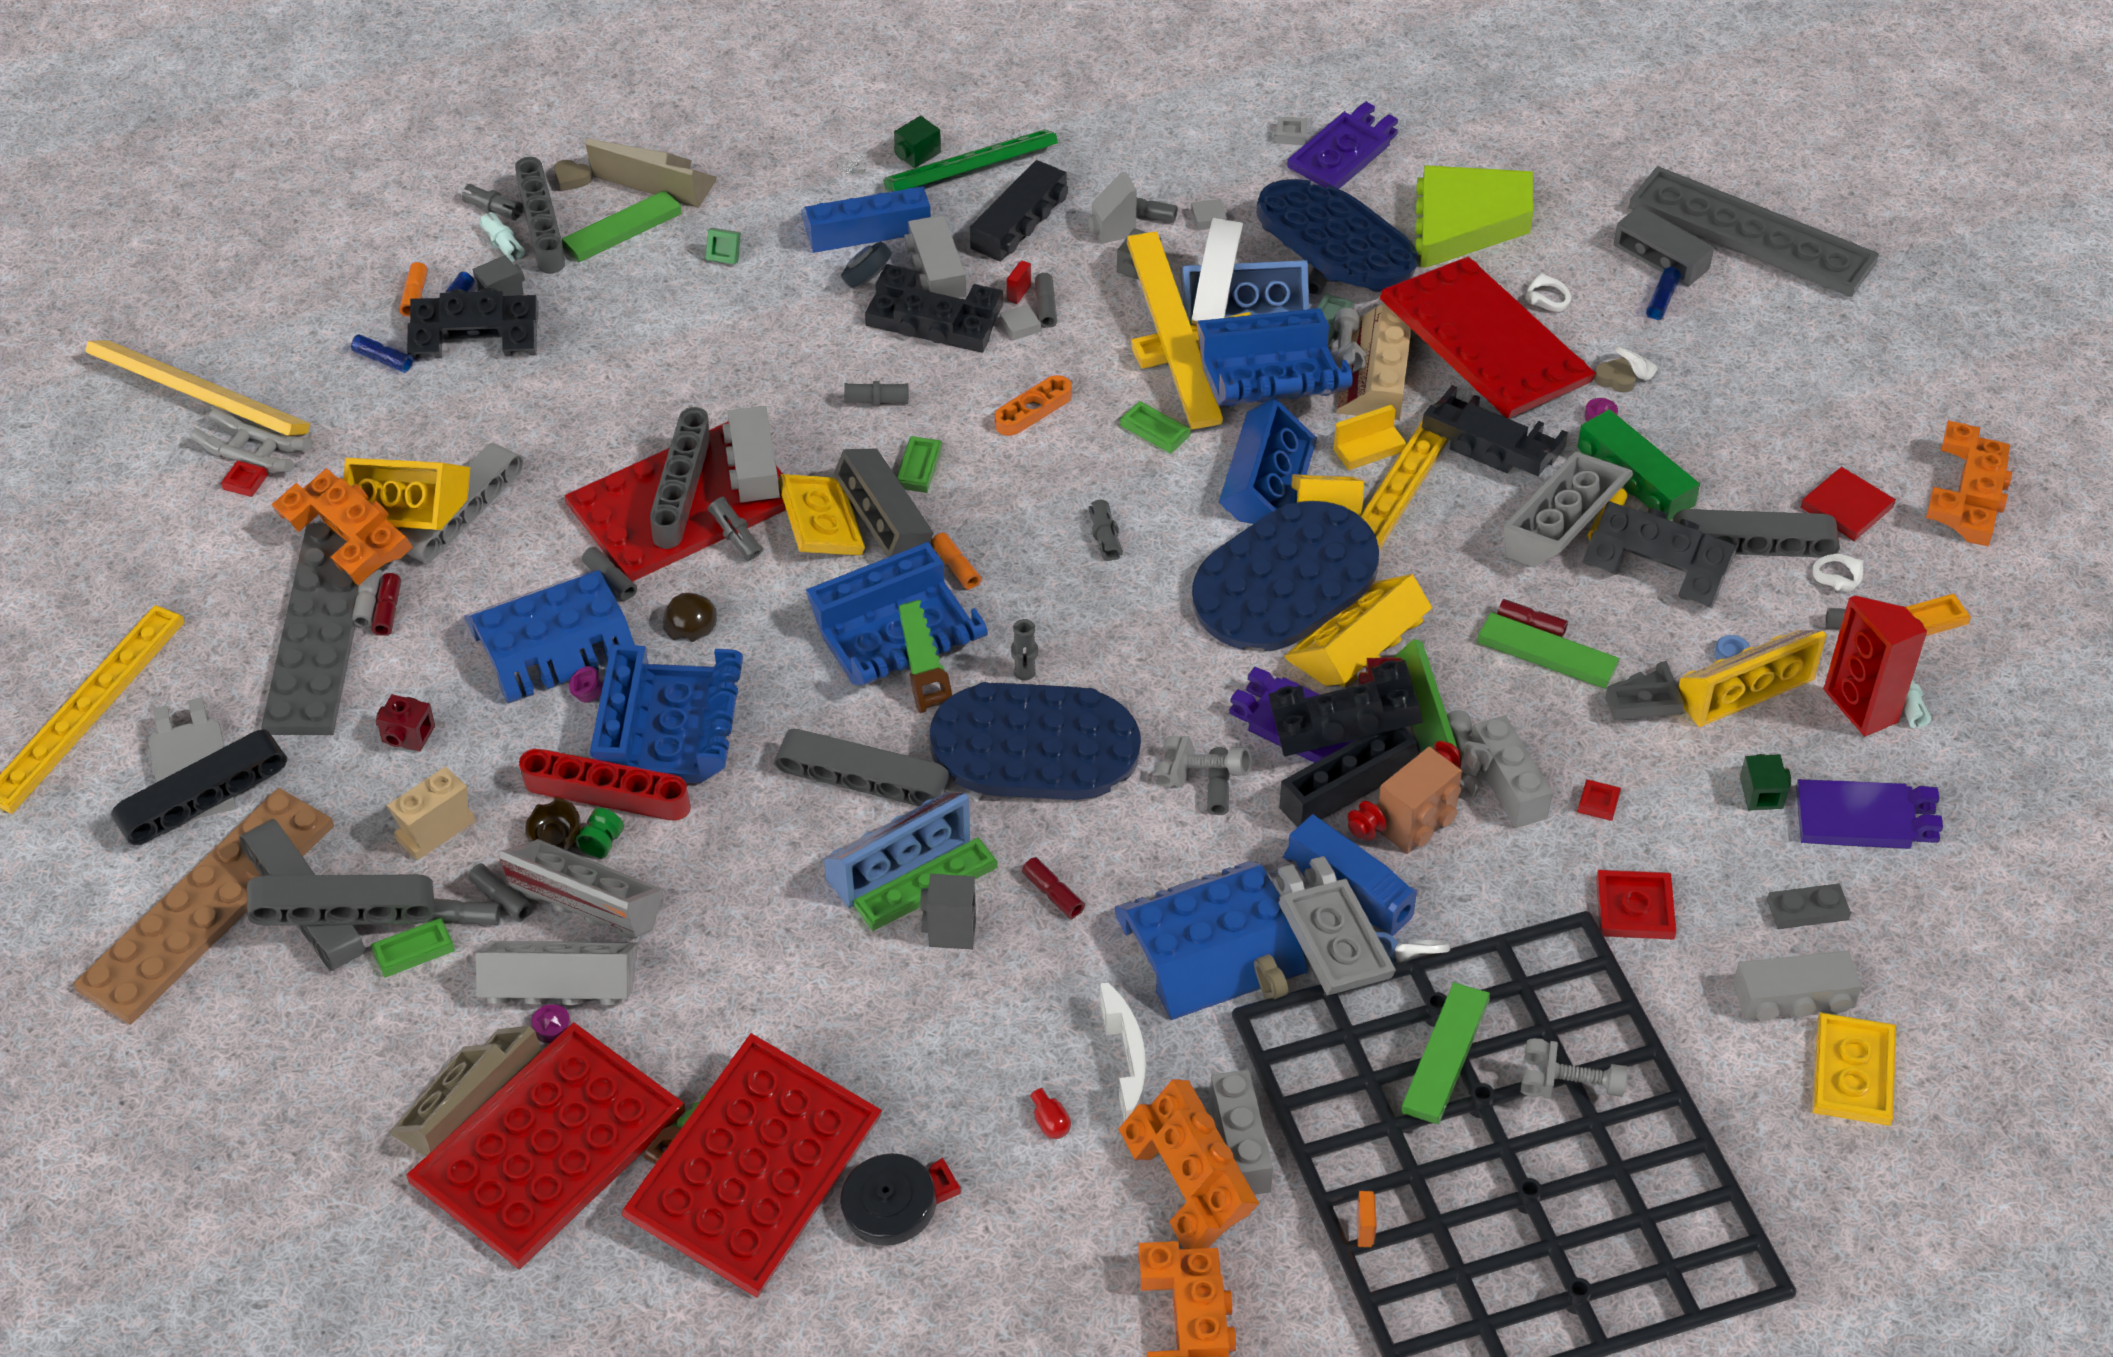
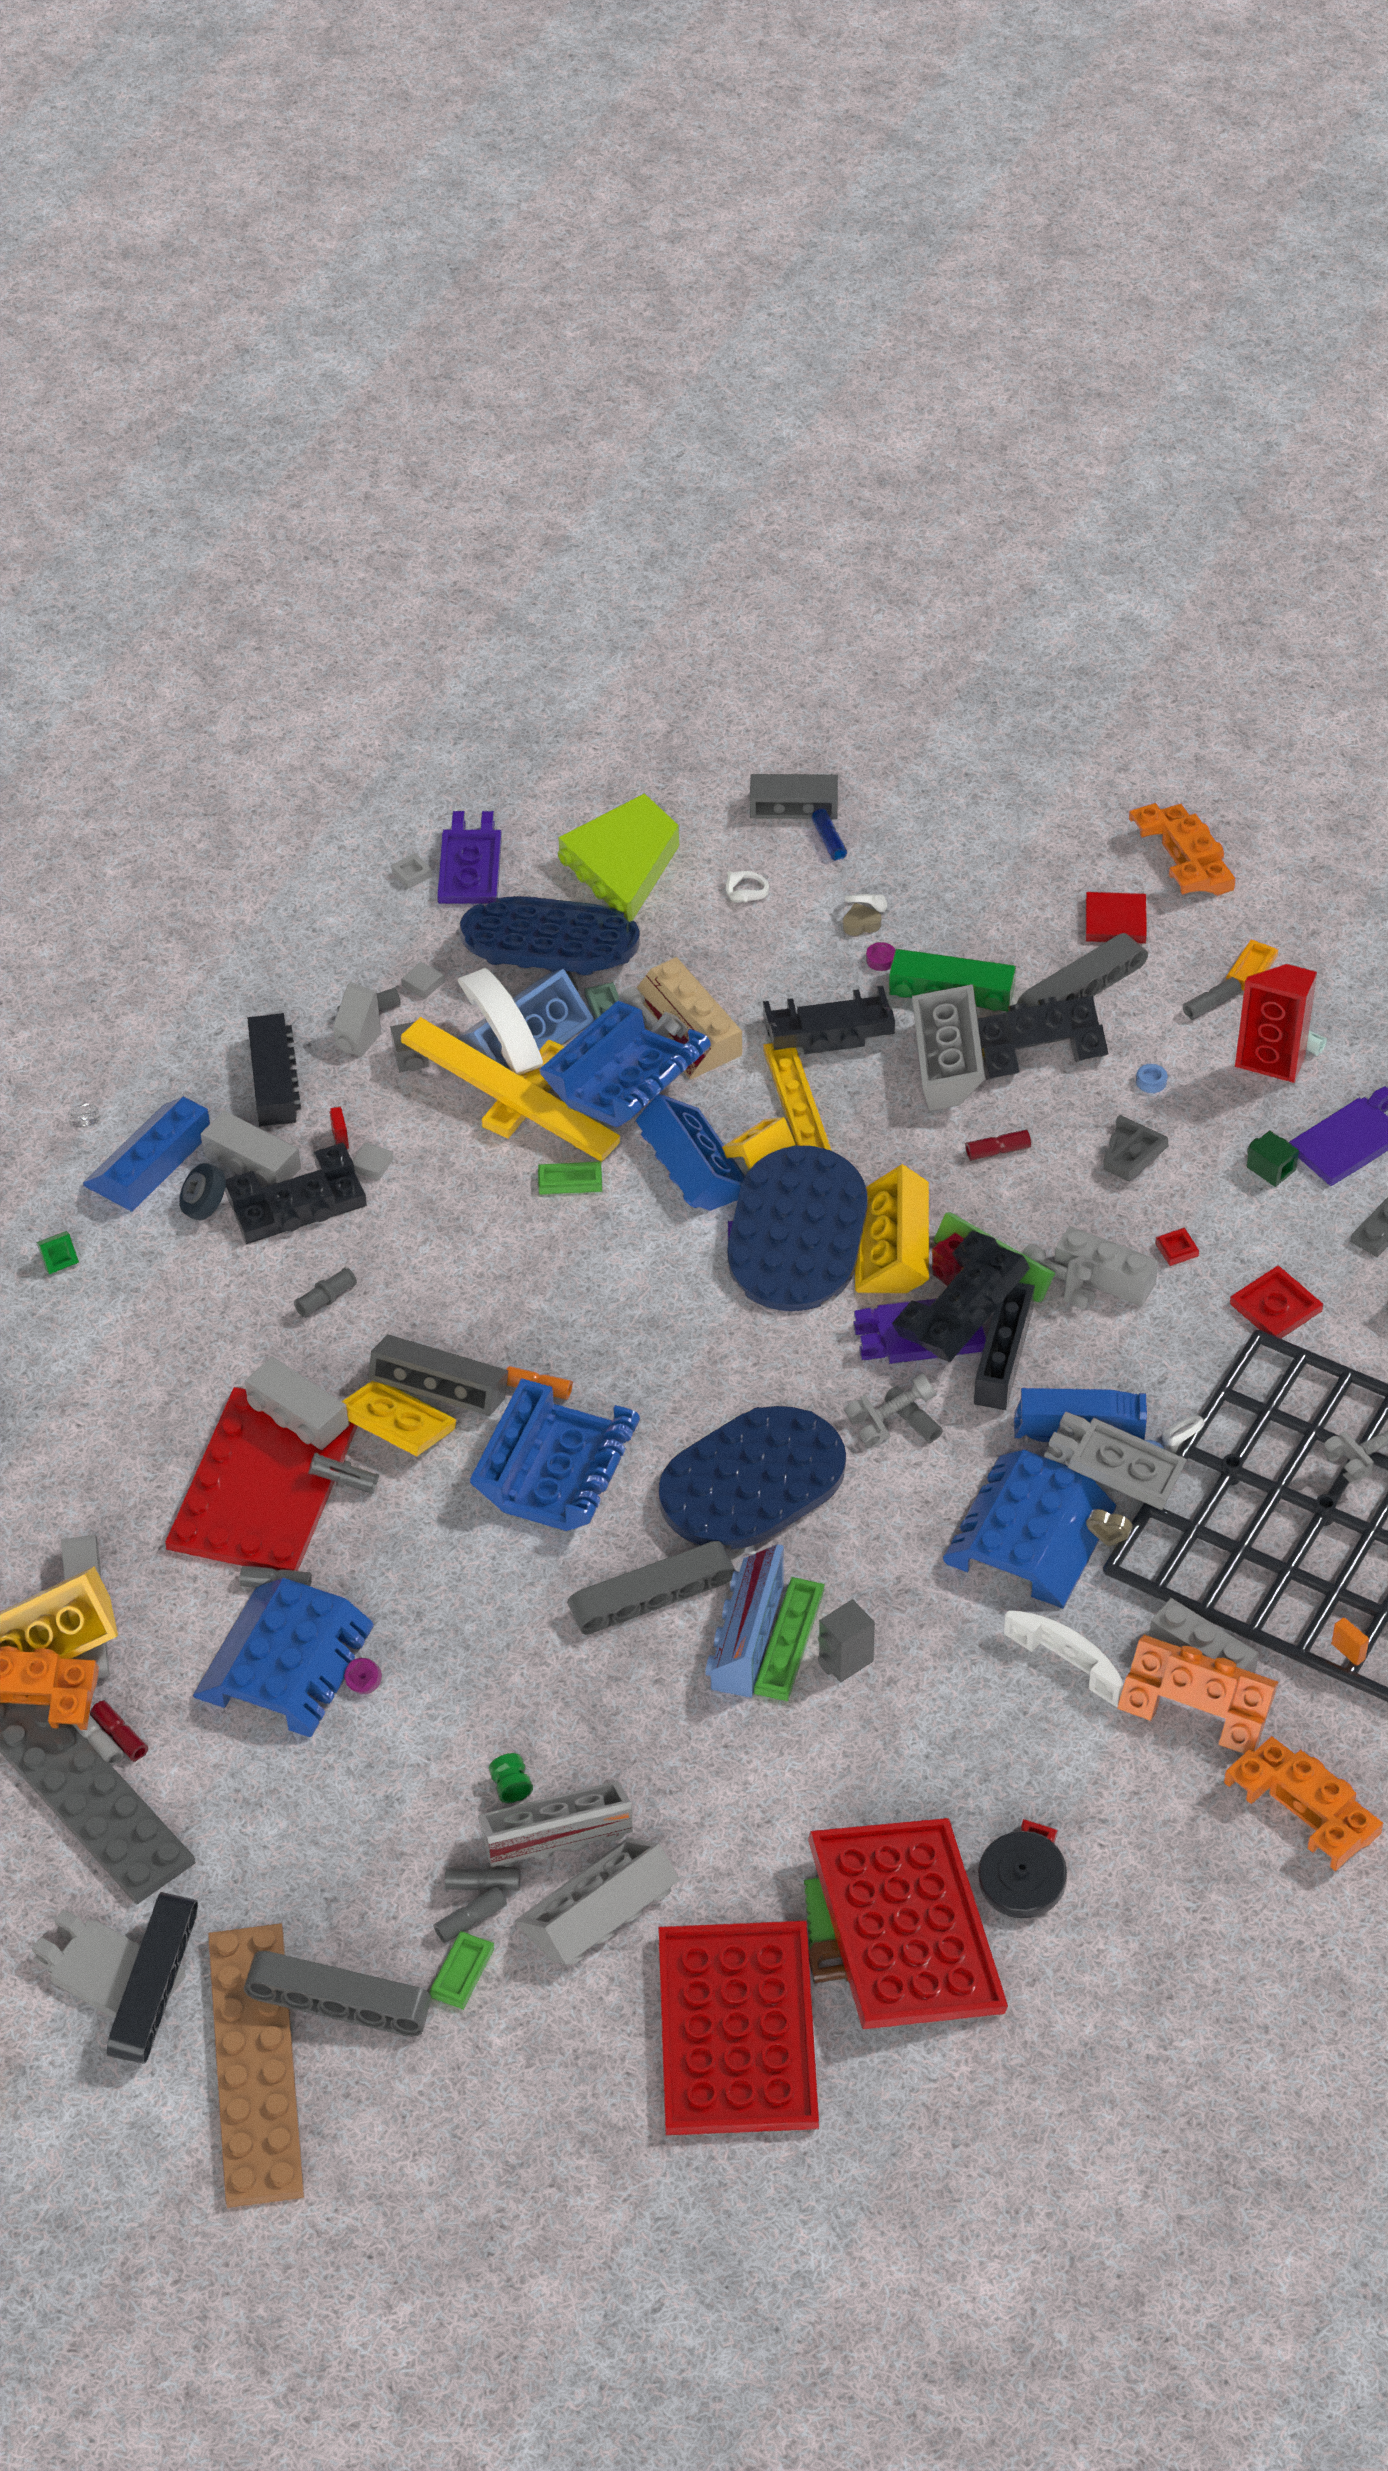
camera: 40 degrees left, 0 degrees up
dark grey beam [247,874,435,926] -> none
dark red brick [376,694,435,752] -> none
tan hips [387,766,475,861] -> none
dark tan slope [389,1026,542,1156] -> none
red beam [519,748,691,821] -> none
dark brown hair [525,797,581,851] -> none
magenta tile [532,1004,571,1043] -> none
blue slope [590,644,743,783] -> none
dark grey beam [650,407,710,549] -> none
dark brown hair [663,592,717,642] -> none
green tile [883,129,1058,192] -> none
dark green brick [894,115,941,168] -> none
bright green tile [897,436,942,493] -> none
bright green piece [899,599,952,714] -> none
orange beam [995,375,1072,436] -> none
dark grey pin [1011,619,1038,681] -> none
dark red piece [1022,857,1085,919] -> none
red cylinder [1030,1088,1071,1139] -> none
dark grey piece [1035,273,1057,328] -> none
dark grey pin [1088,499,1123,561] -> none
yellow panel [1333,405,1406,471] -> none
nougat brick [1347,741,1462,854] -> none
red plate [1379,256,1596,419] -> none
bright green tile [1402,982,1490,1125] -> none
bright green tile [1477,612,1619,689] -> none
dark grey plate [1629,166,1879,297] -> none
yellow slope [1678,630,1827,727] -> none
white piece [1812,554,1864,592] -> none

